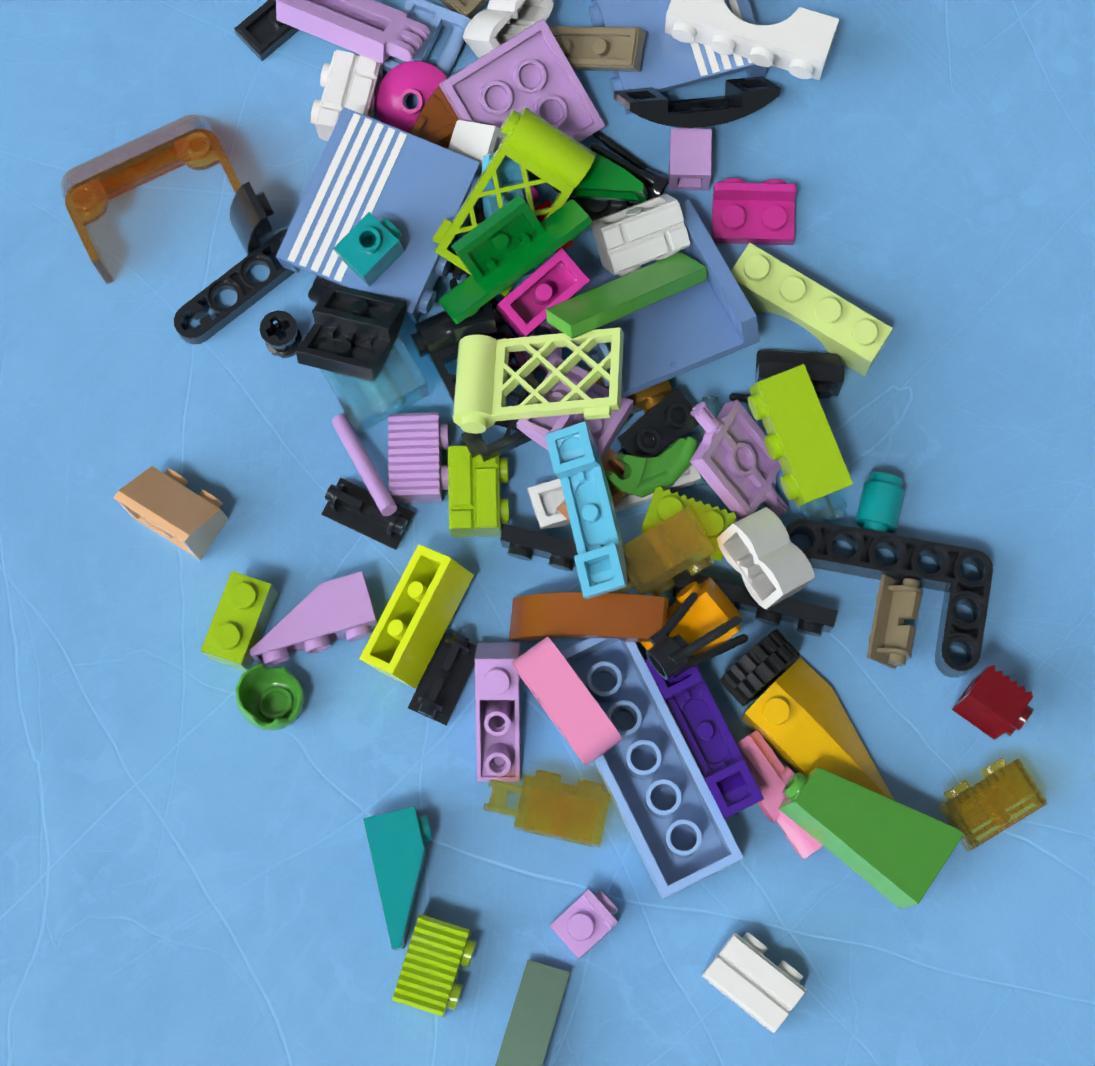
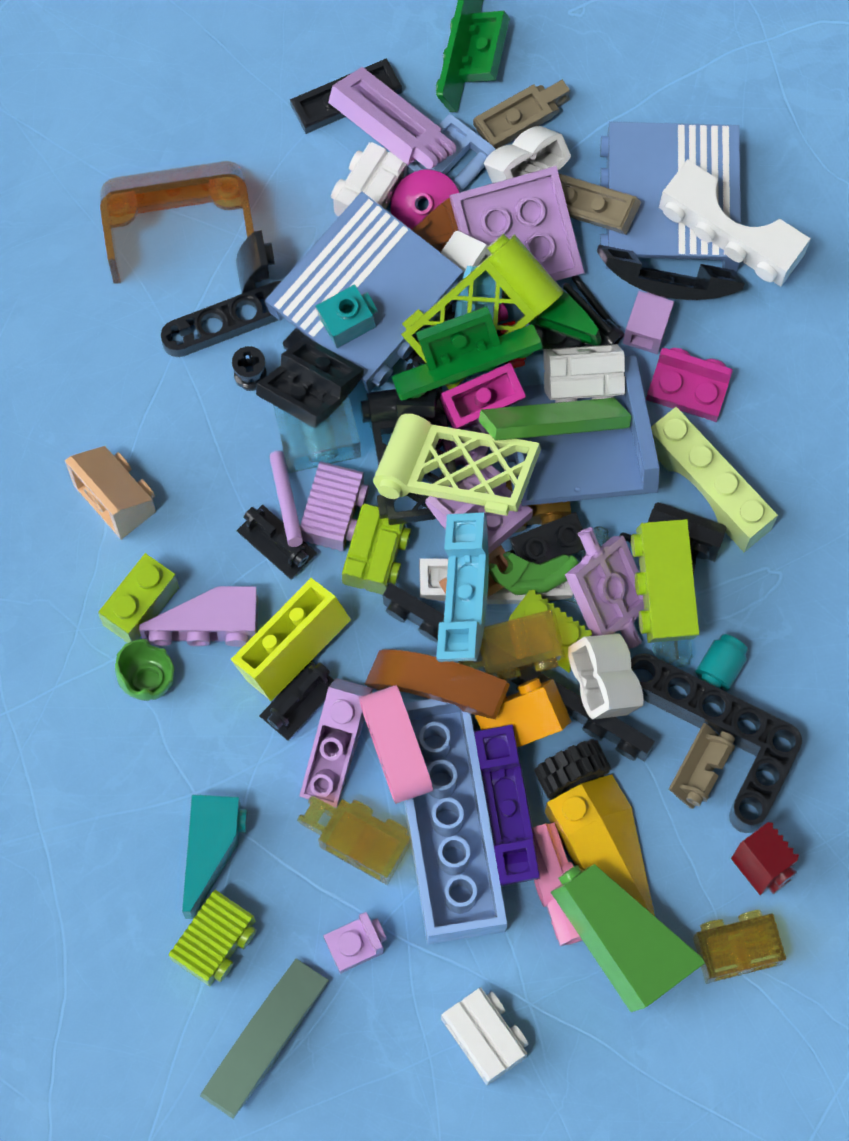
camera: 10 degrees right, 5 degrees down
black plant [646,592,748,680] -> none

